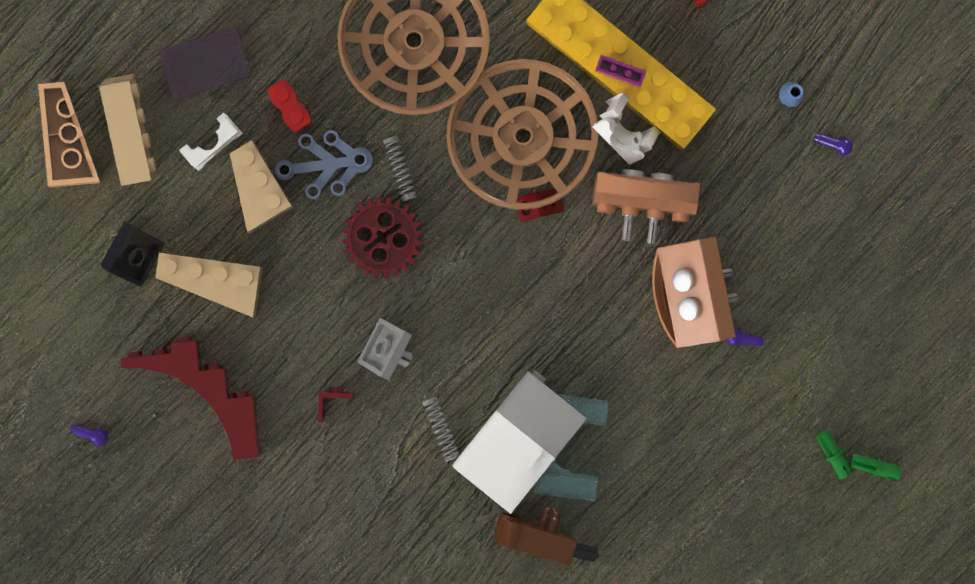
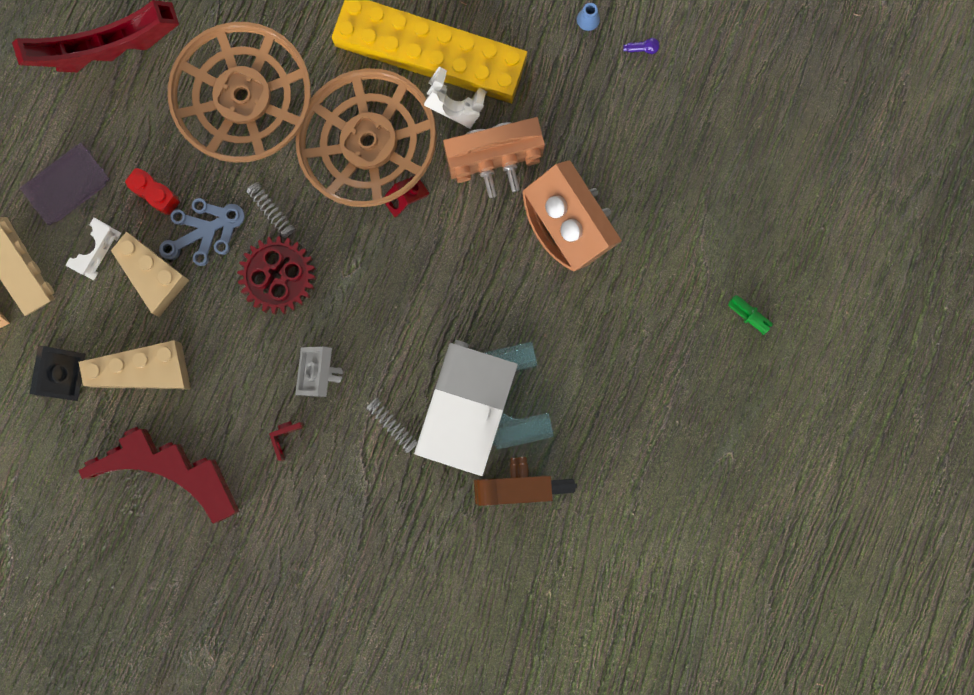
camera: 20 degrees left, 5 degrees down
dark purple piece [70,425,108,446] -> none
magenta piece [595,55,646,88] -> none
dark purple piece [726,328,764,346] -> none
green axle [850,454,902,481] -> none

